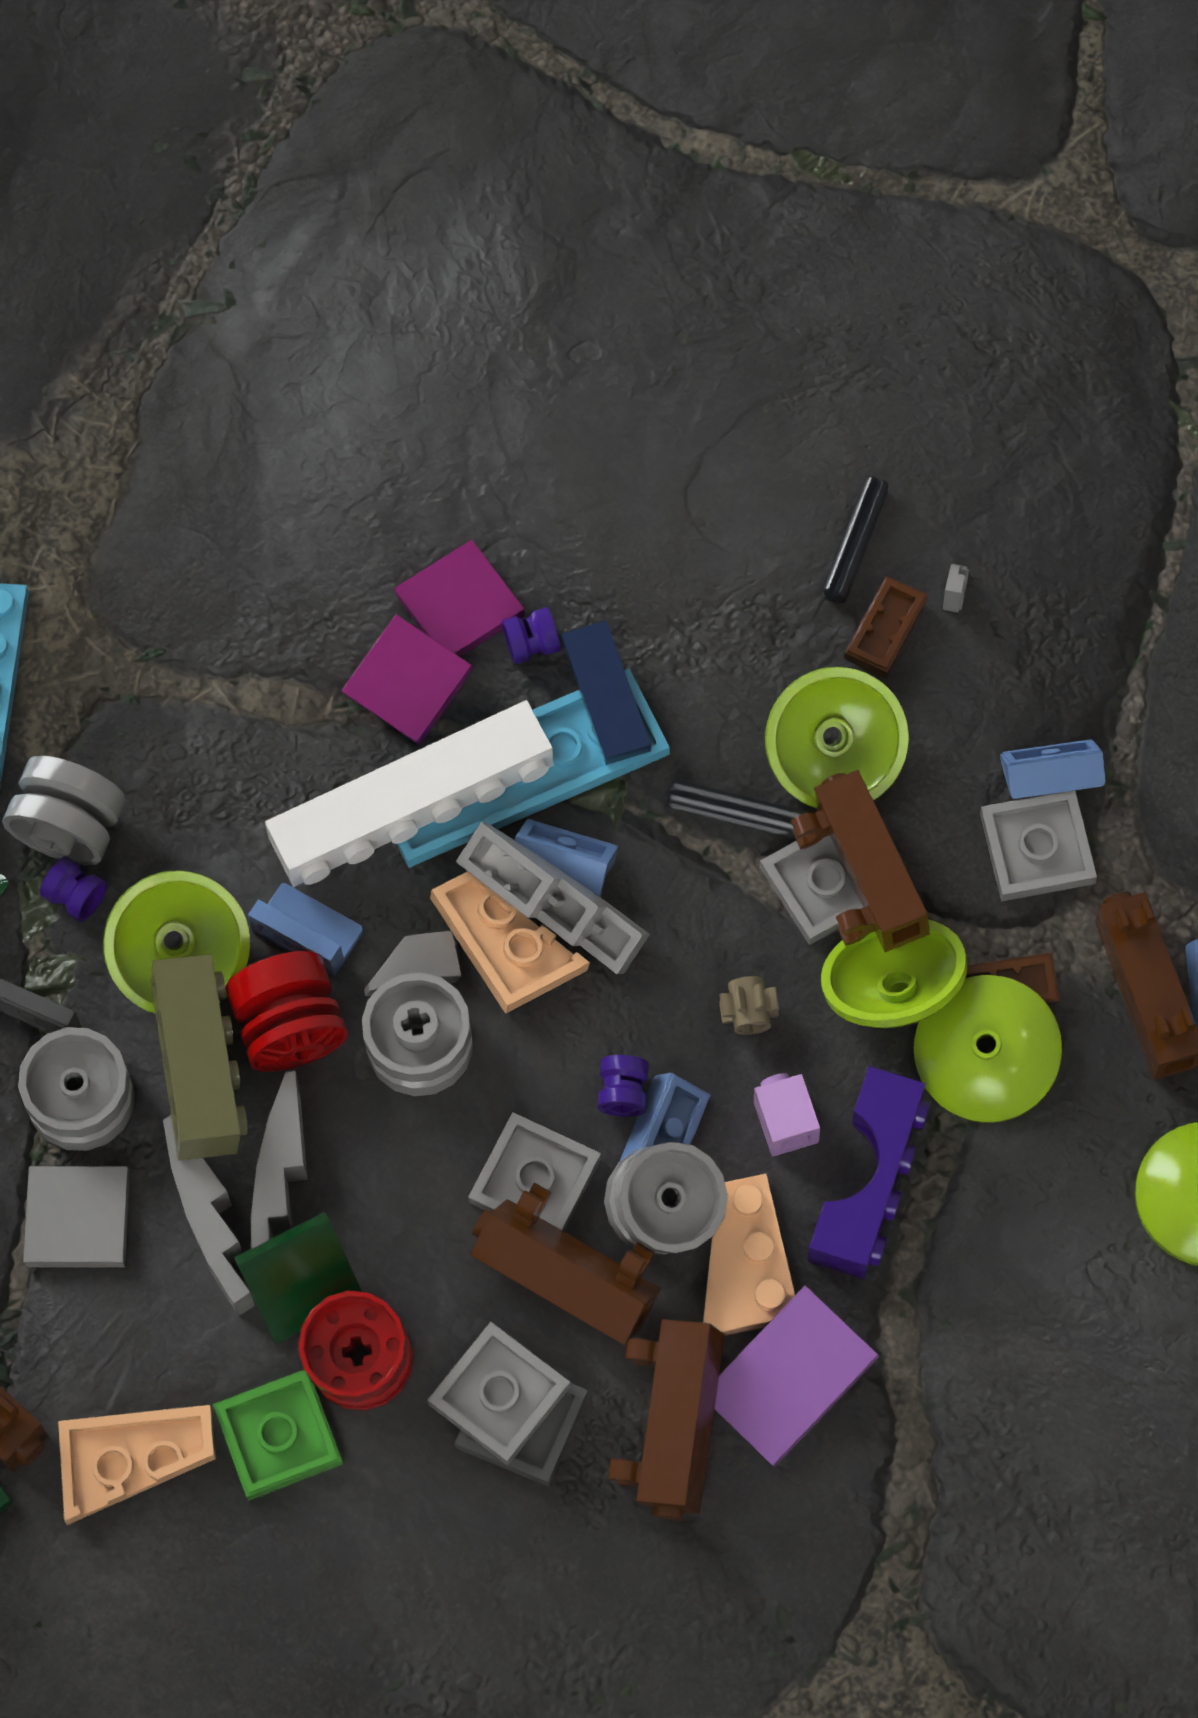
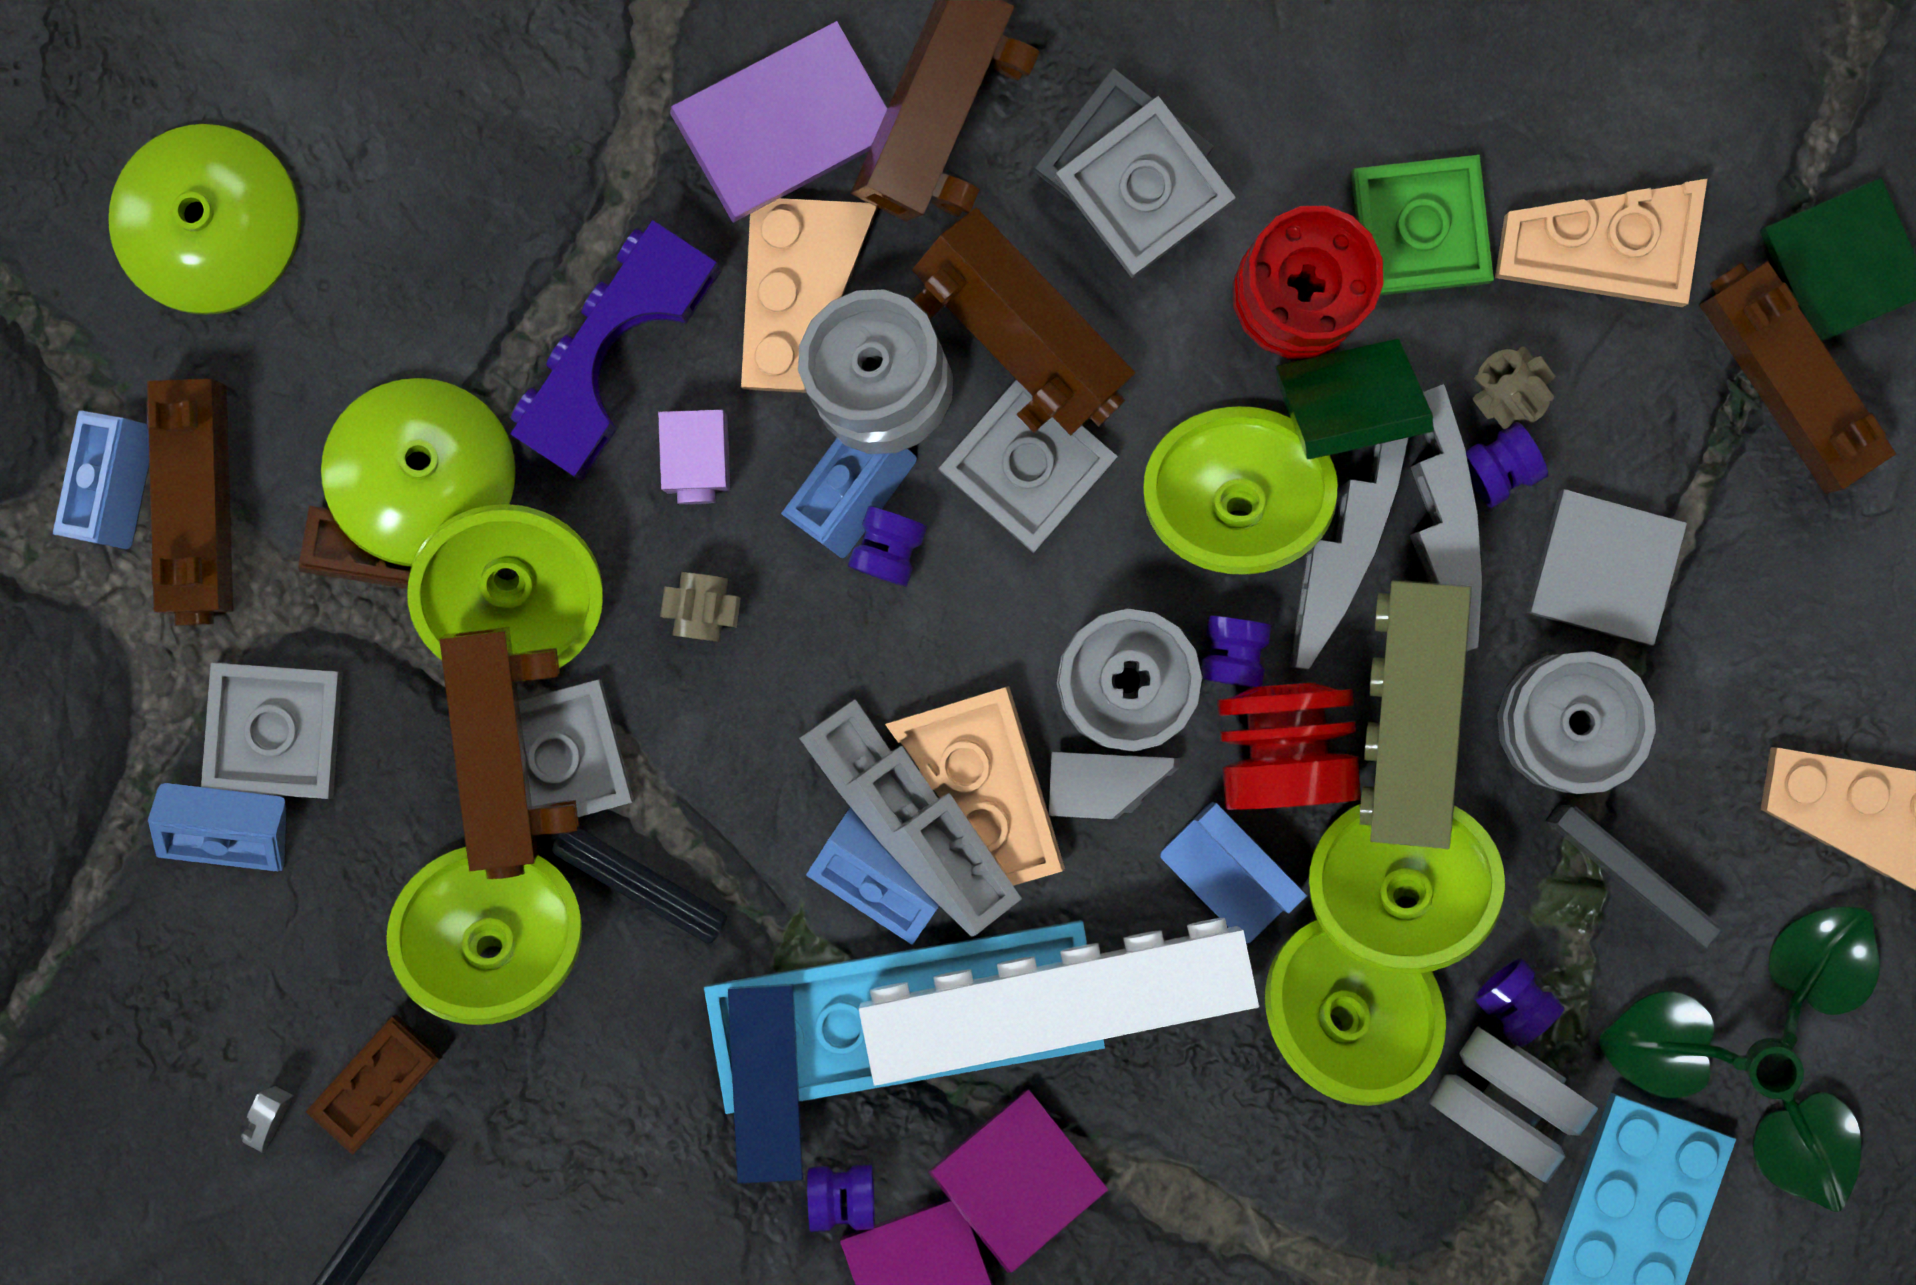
camera: 170 degrees left, 20 degrees up
none -> lime dish [1144,406,1338,574]
none -> dark purple wheel [1201,616,1272,687]
none -> lime dish [1265,920,1446,1106]
none -> dark purple wheel [1465,422,1548,508]
none -> dark tan gear [1473,347,1556,429]

